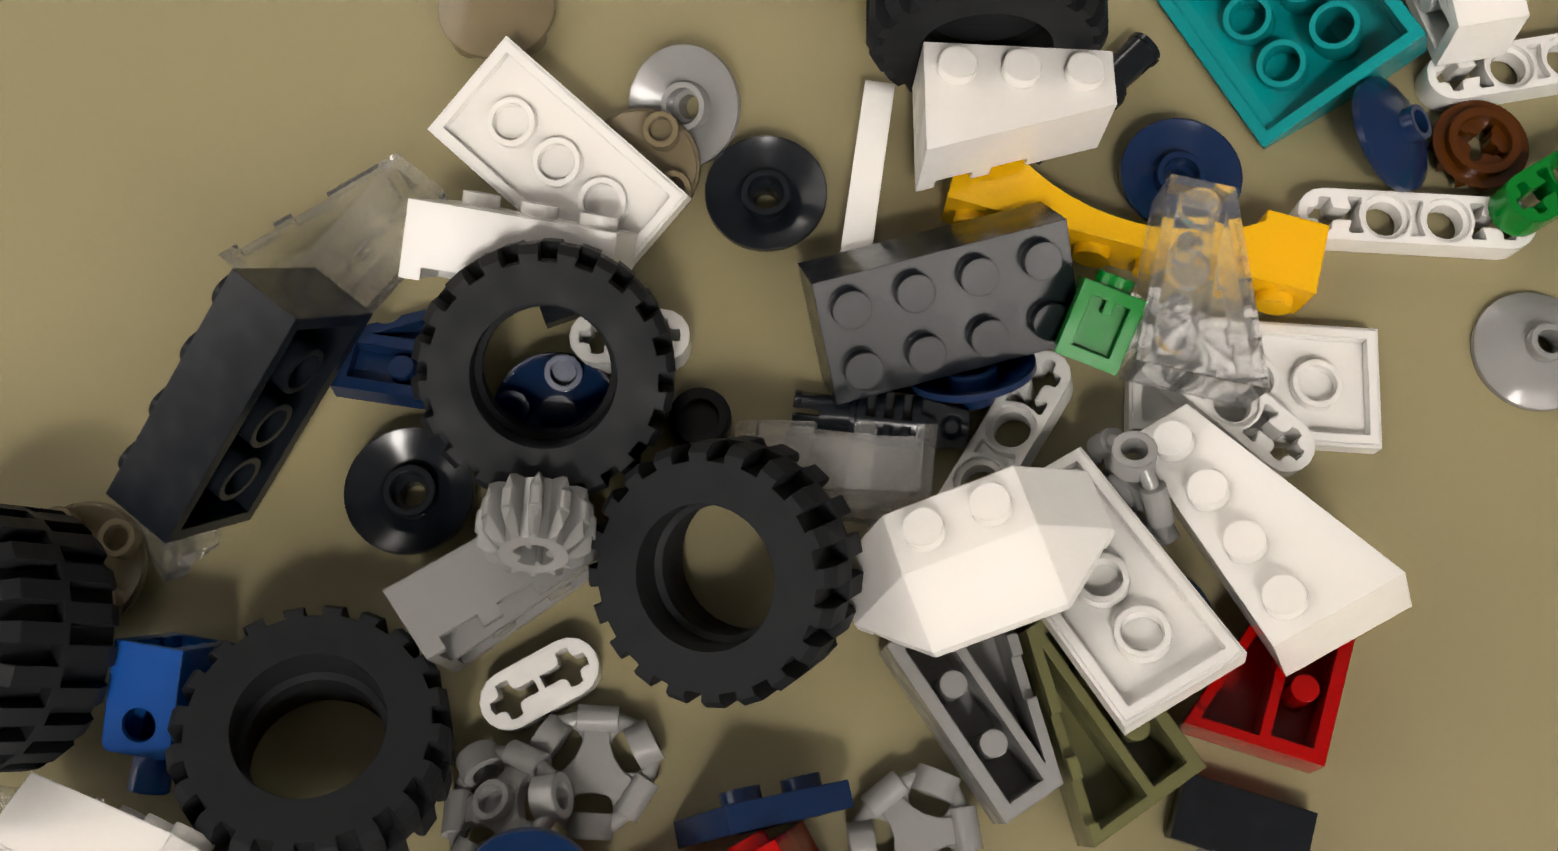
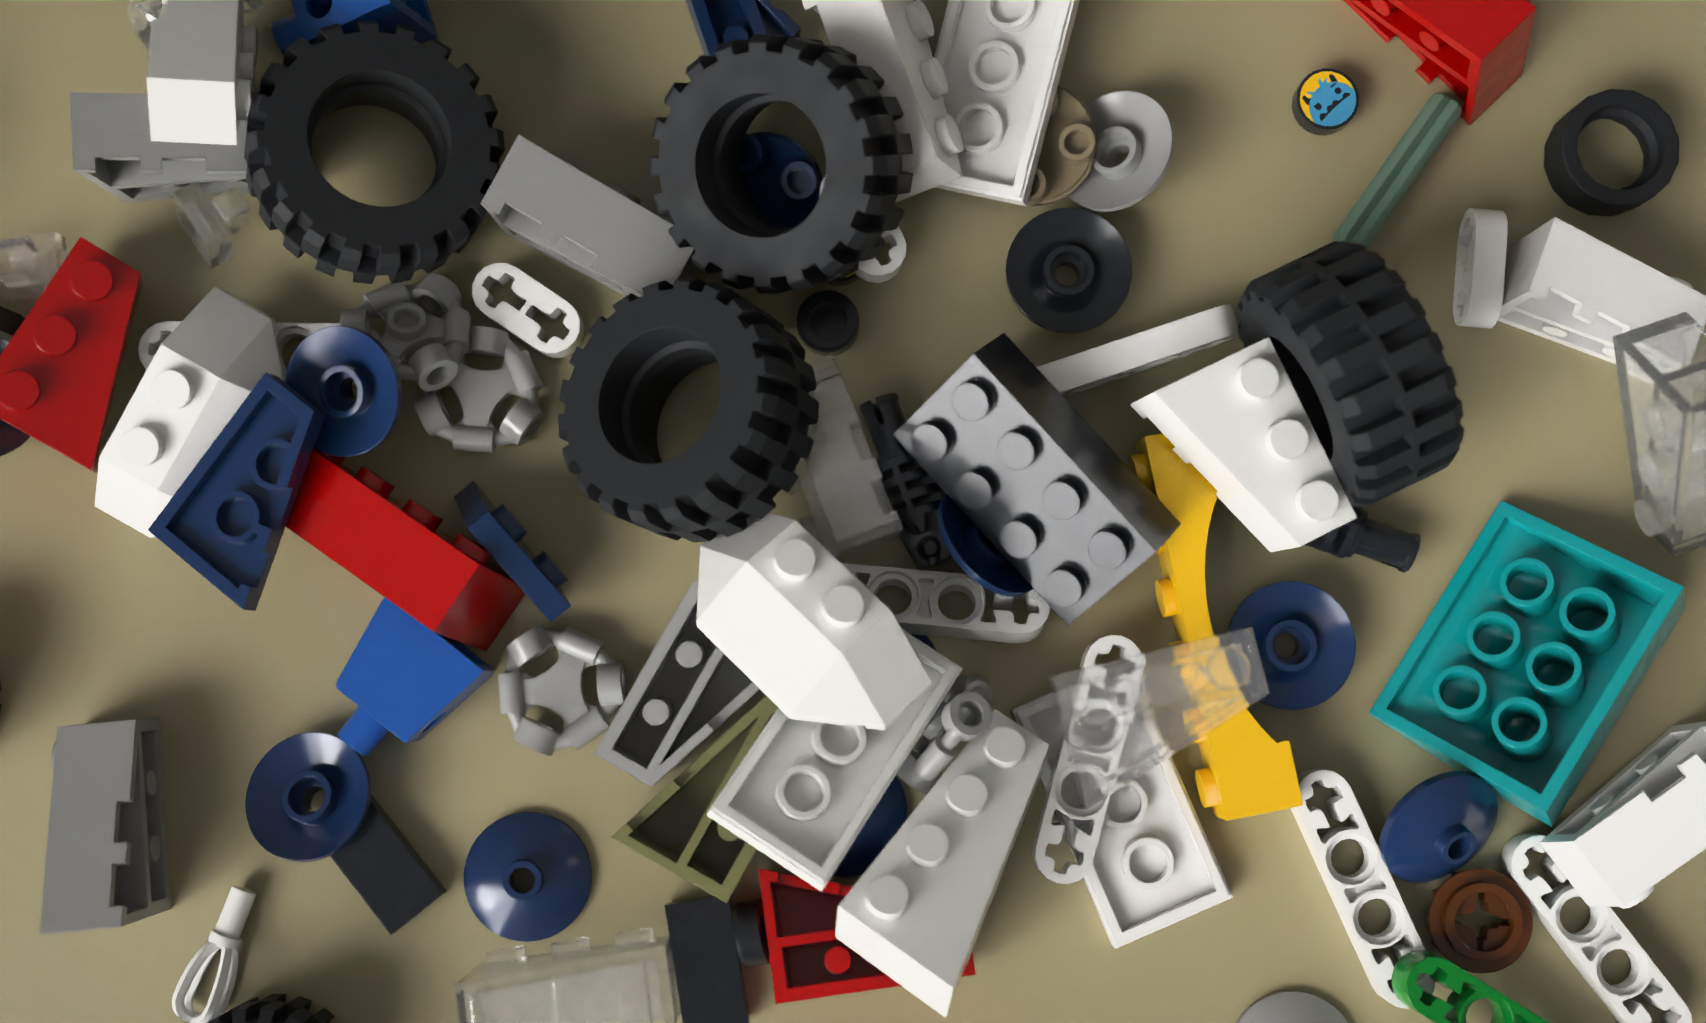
camera: 65 degrees right, 10 degrees up
black dish [344,427,475,555] -> none
light grey gear [475,471,597,578] -> none
green bracket [1052,269,1148,376] -> none
none -> black tile [732,898,770,968]

